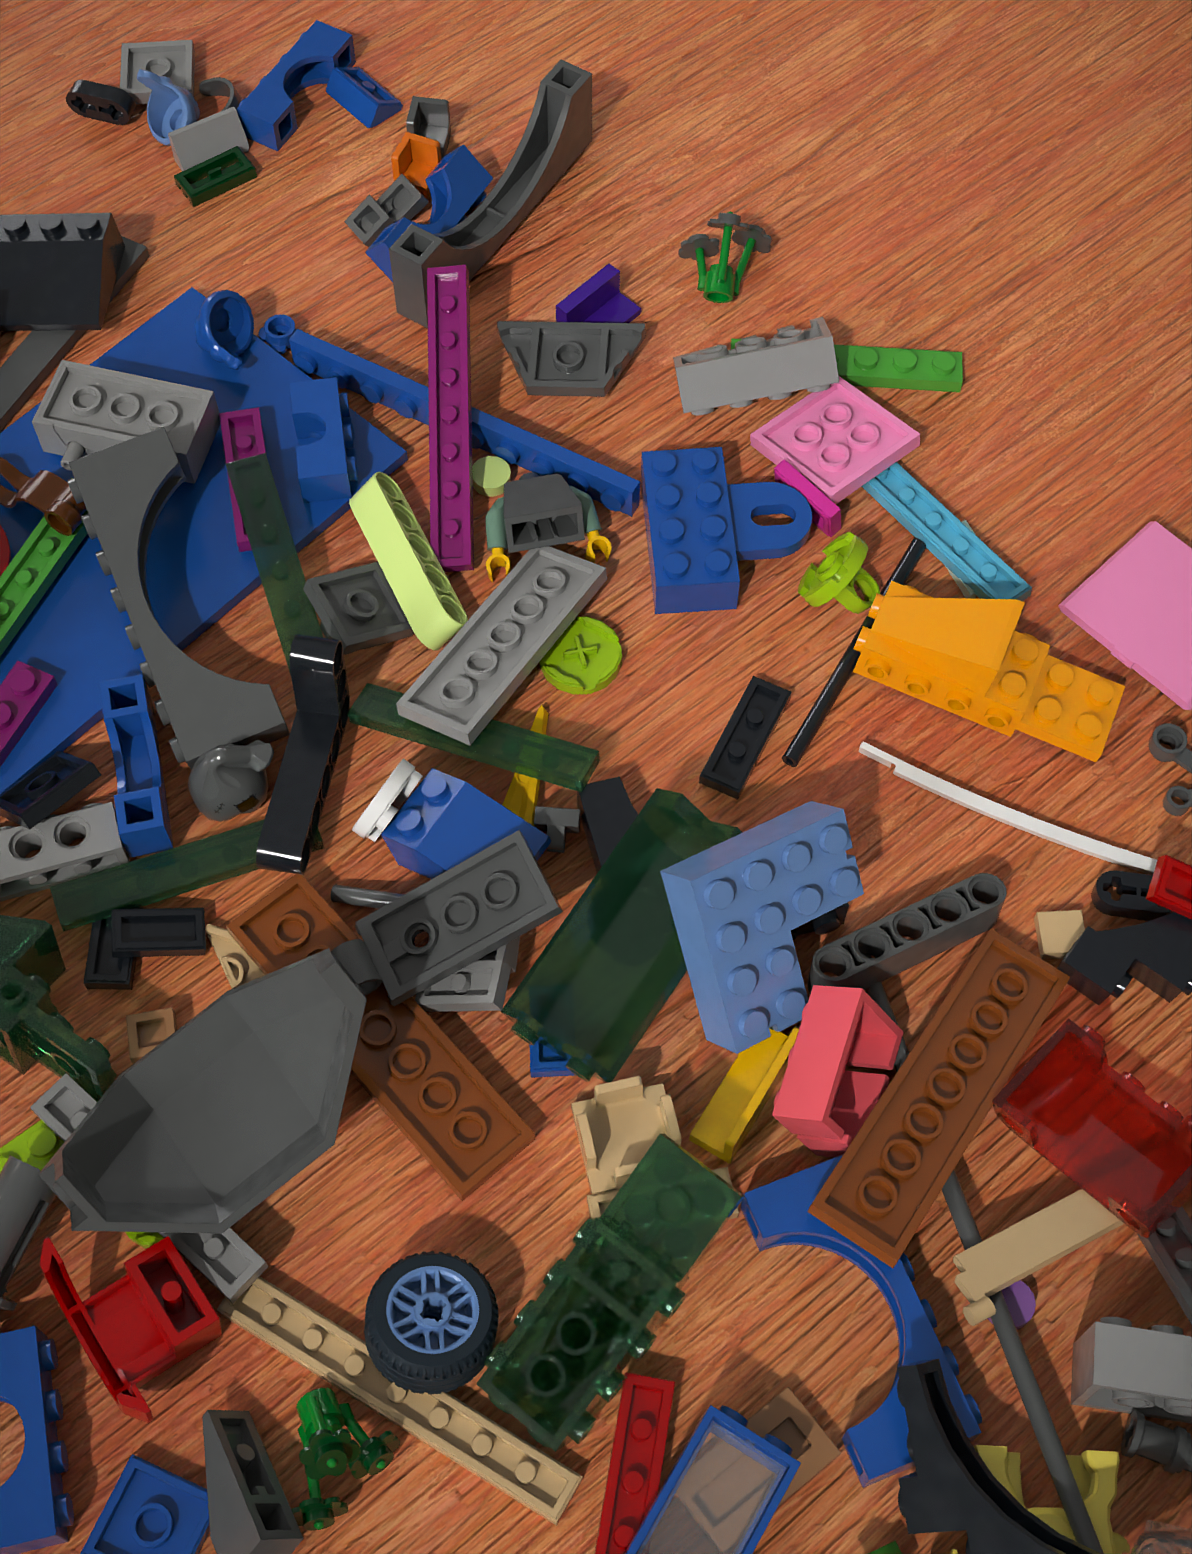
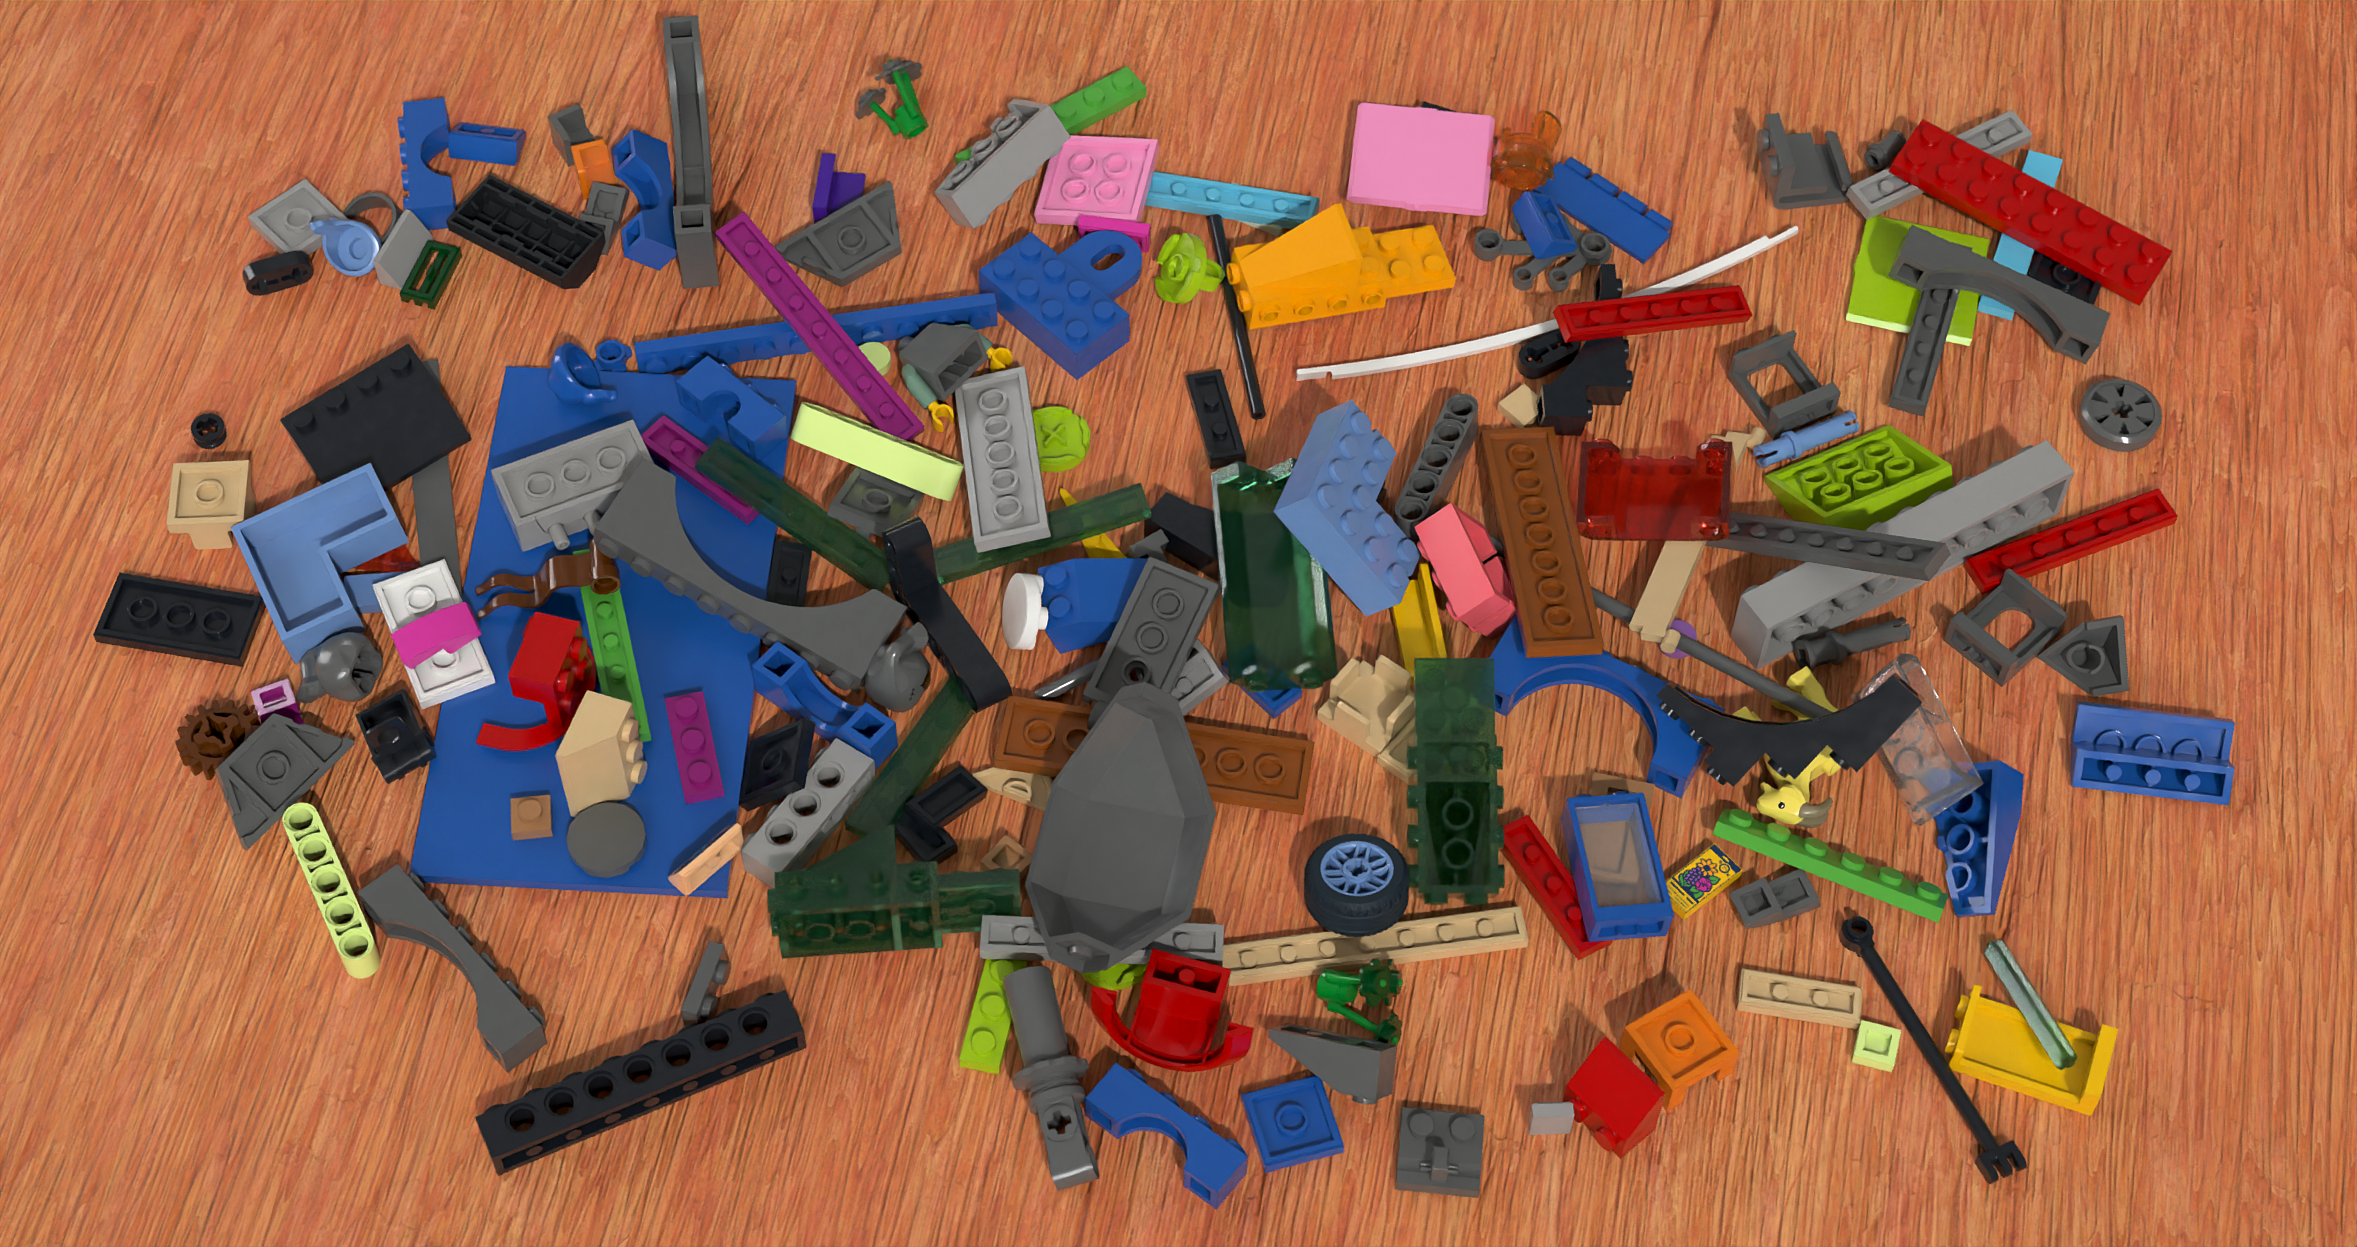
camera: 40 degrees left, 5 degrees down
none -> black piece [446,174,606,289]
none -> black plate [760,540,813,643]

